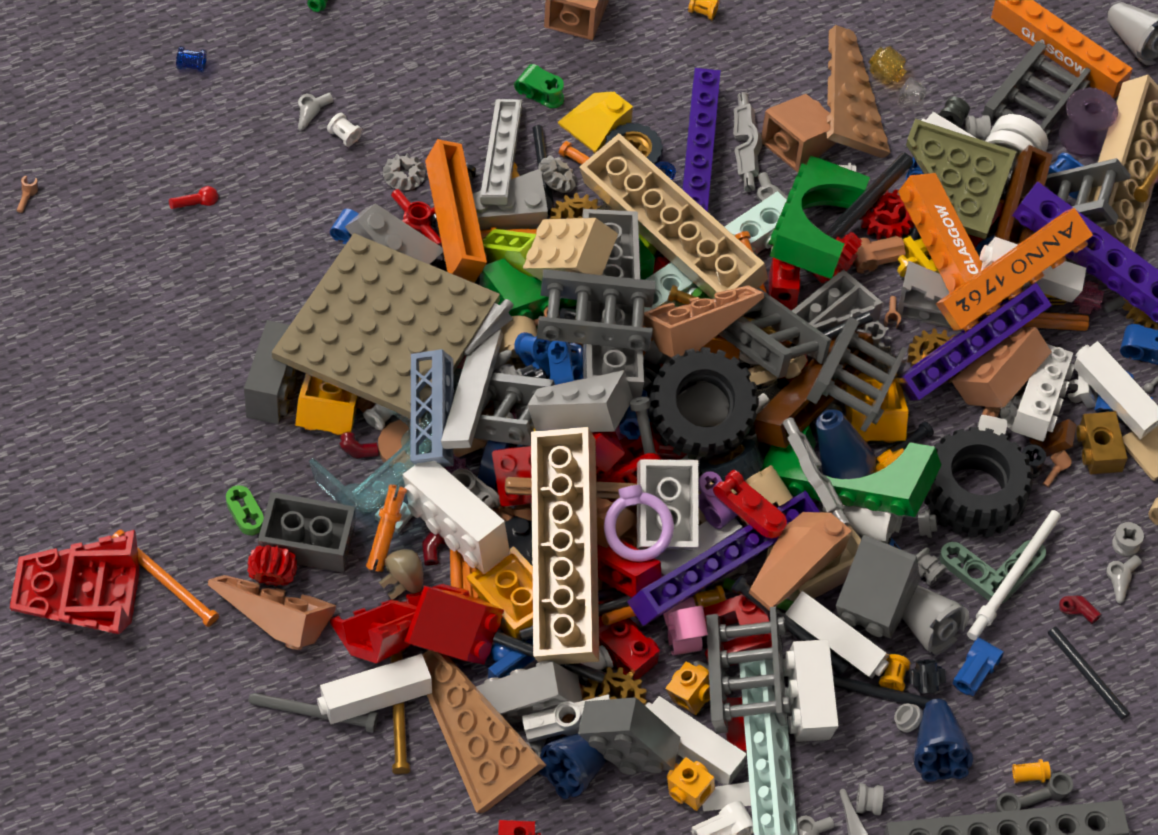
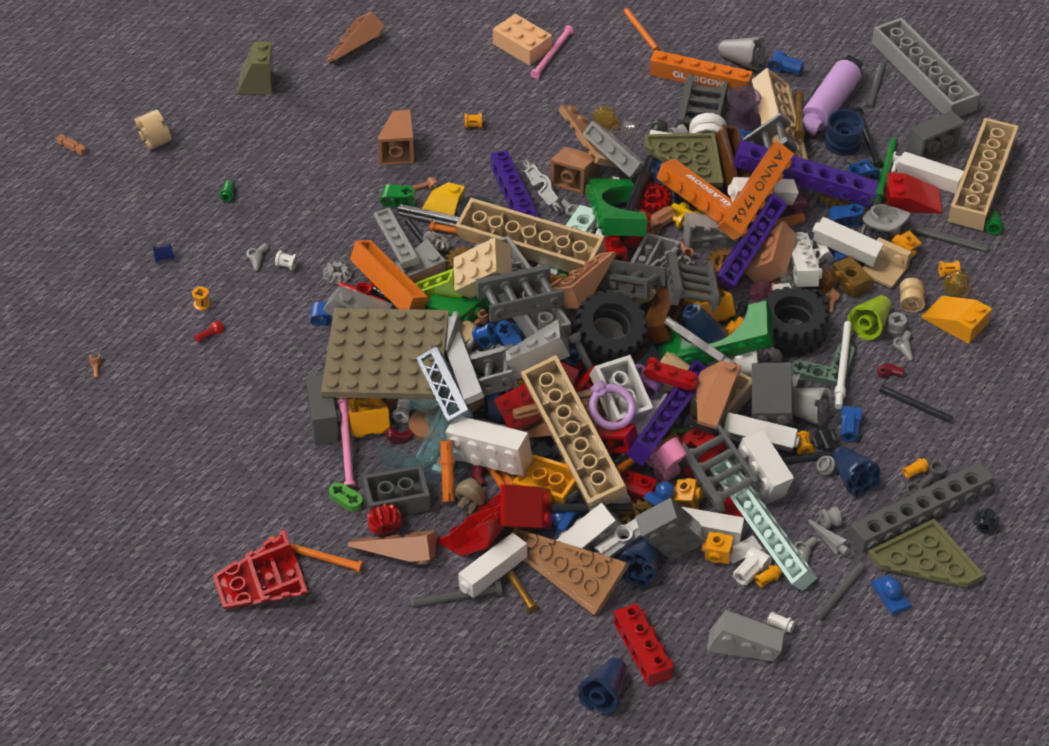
camera: 20 degrees left, 10 degrees down
none -> light orange bush [192,287,210,311]
none -> bright pink bar [337,398,356,488]
none -> axle [397,204,460,227]
none -> nougat hand [413,177,439,190]
none -> light grey fence [582,121,654,178]
none -> blue tile [643,481,675,506]
none -> clear pink gear [750,281,773,302]
none -> lime cone [848,295,892,340]

